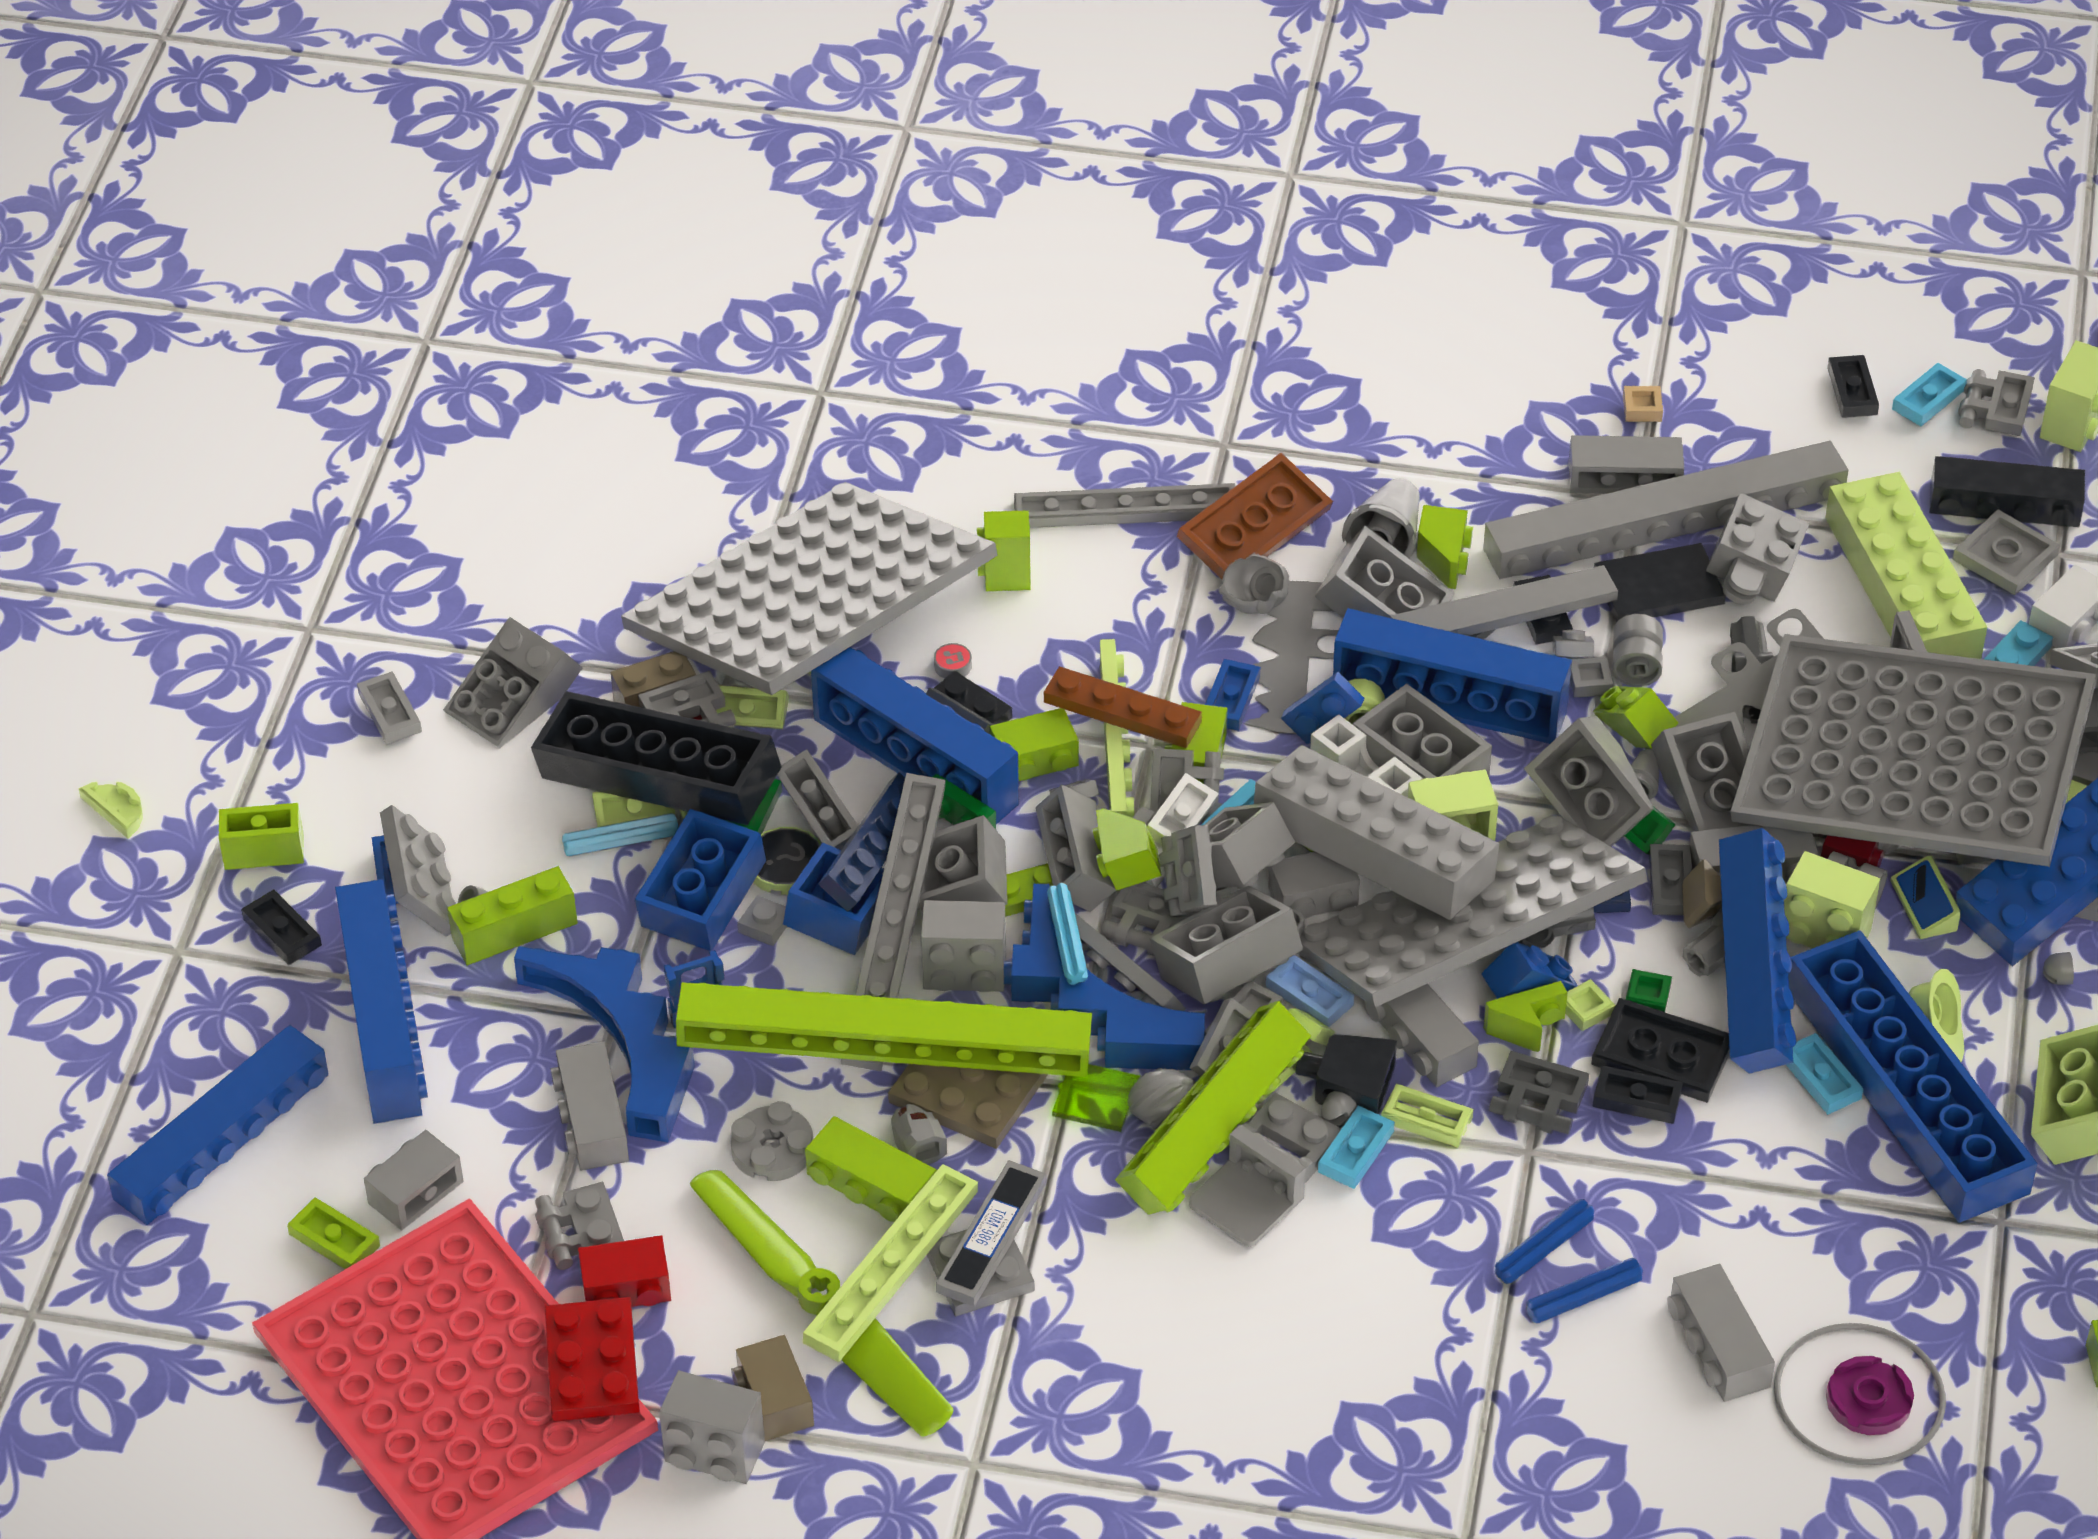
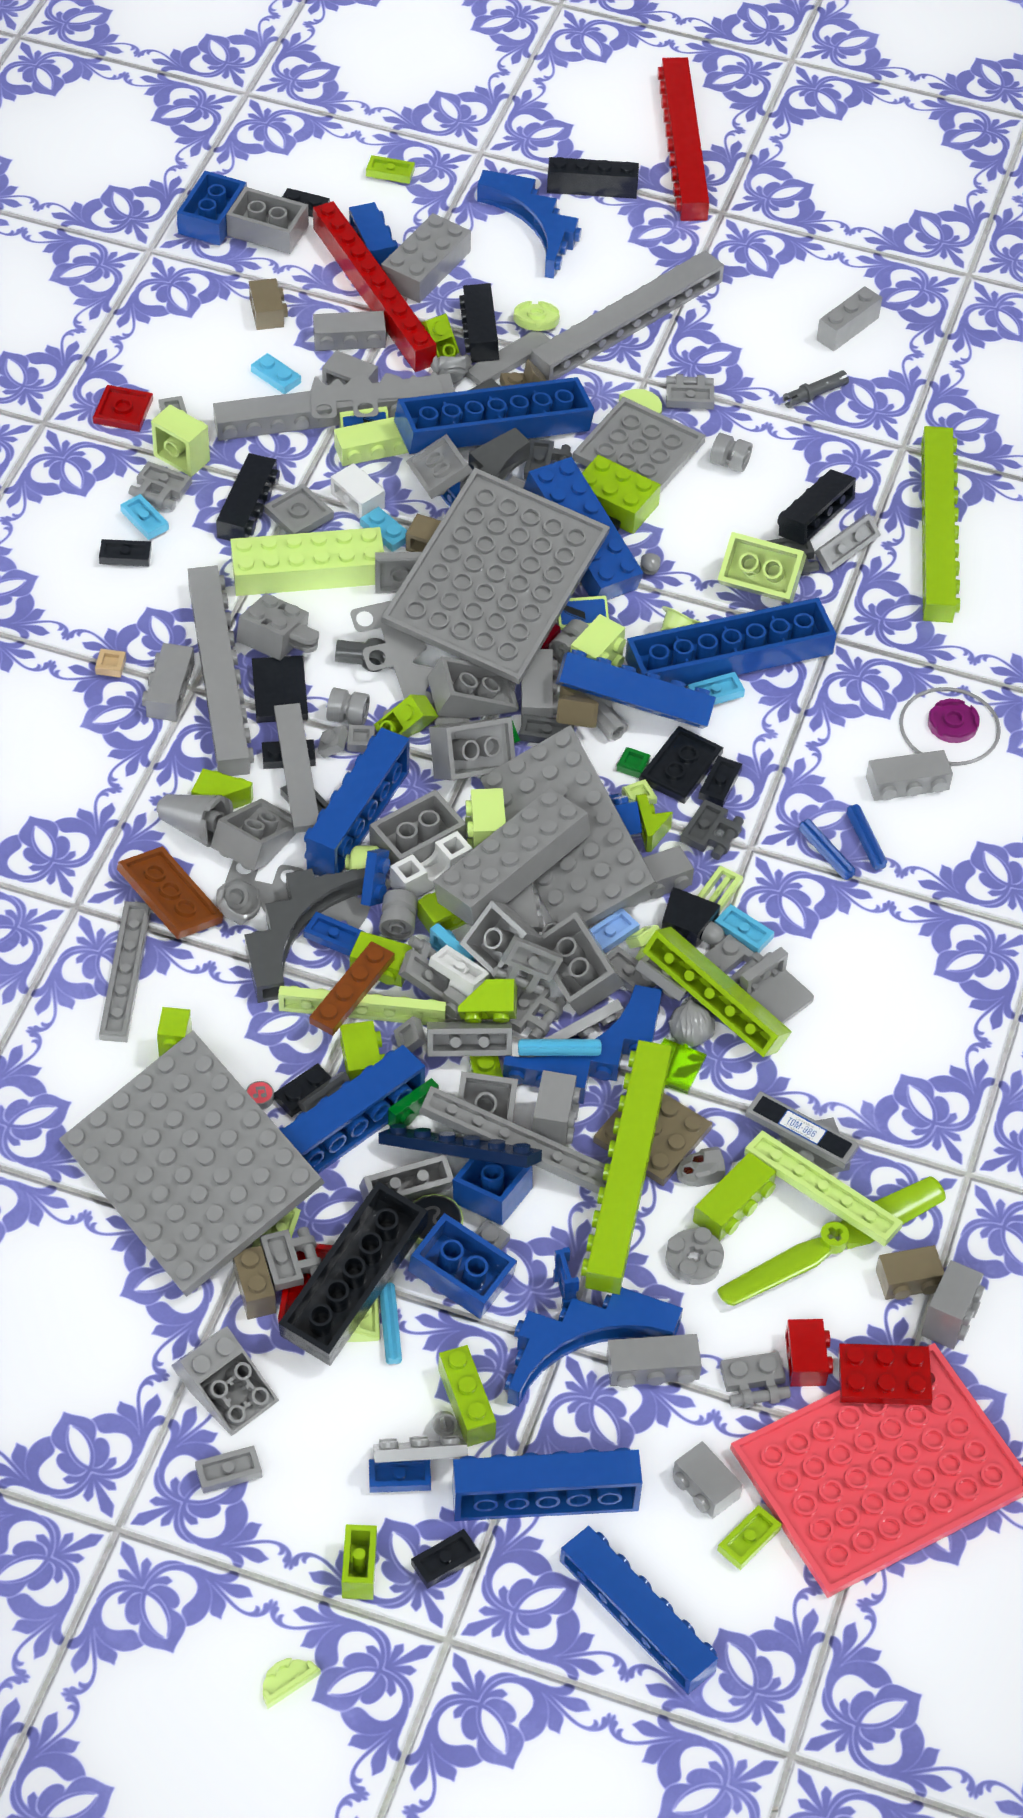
camera: 85 degrees left, 5 degrees up
none -> dark grey arch [244,868,365,1003]
none -> light grey wheel [379,889,418,941]

